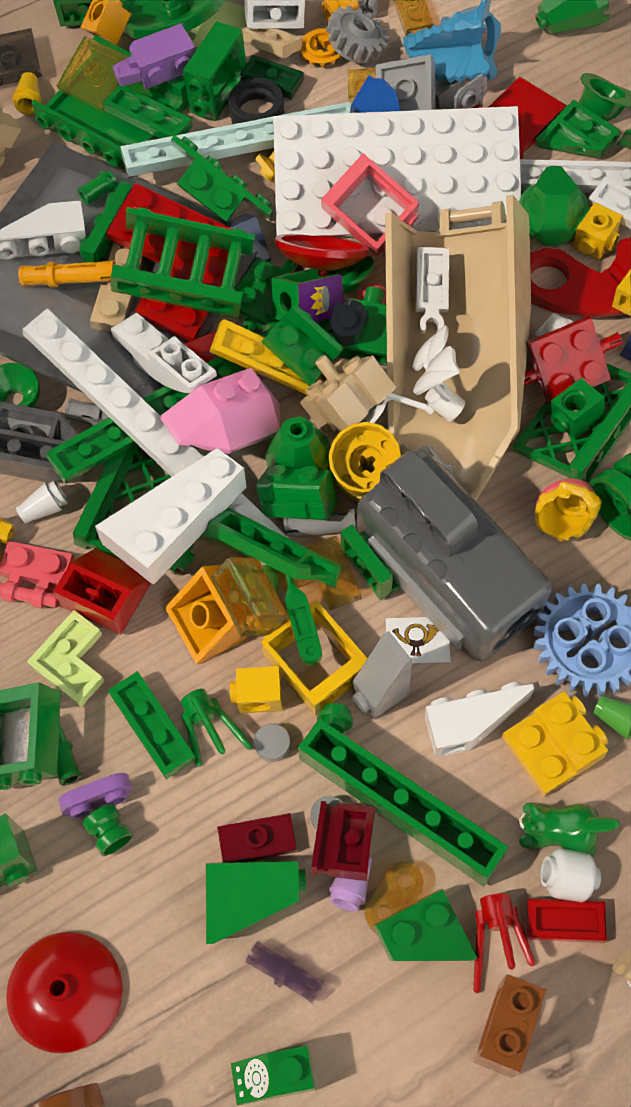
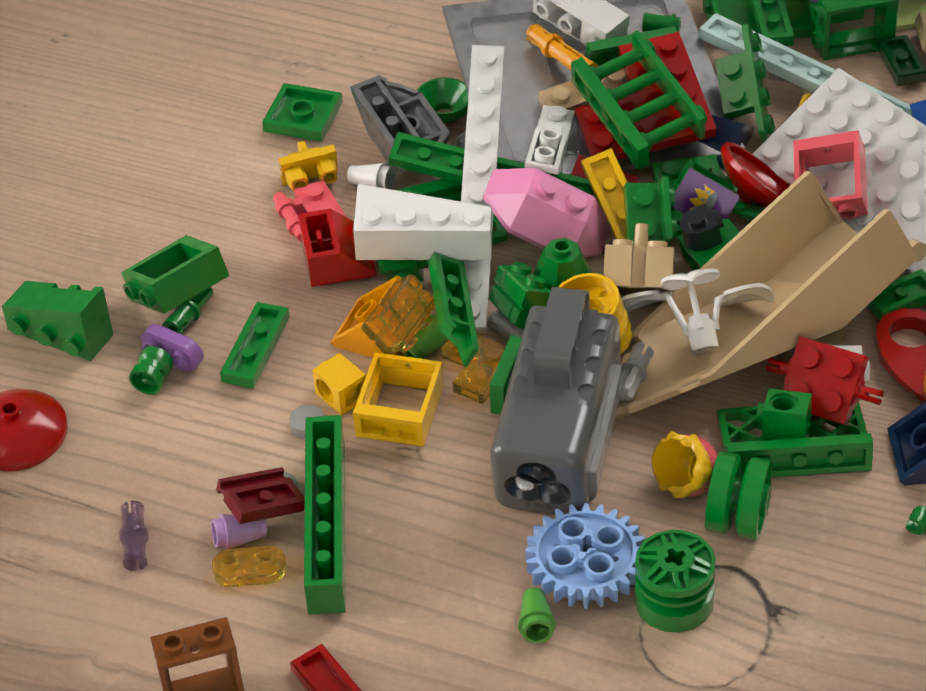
camera: 50 degrees right, 20 degrees down
yellowish green plate [27,610,104,707] -> none
green plant [181,688,253,767] -> none
green slope [206,861,306,944] -> none
dark red plate [217,813,297,862] -> none
black tyre [228,78,285,124] -> none
green slope [231,1046,316,1106] -> none
green piece [285,575,322,666] -> none
green plate [317,703,353,733] -> none
light grey slope [352,631,412,719] -> none
green wing [373,889,477,961] -> none
white sticker [385,617,451,664] -> none
white plate [415,247,449,334] -> none
white slope [425,682,534,758] -> none
red plant [473,893,535,993] -> none
yellow plate [502,691,608,797] -> none
green animal [519,803,620,856] -> none
white head [540,848,601,902] -> none

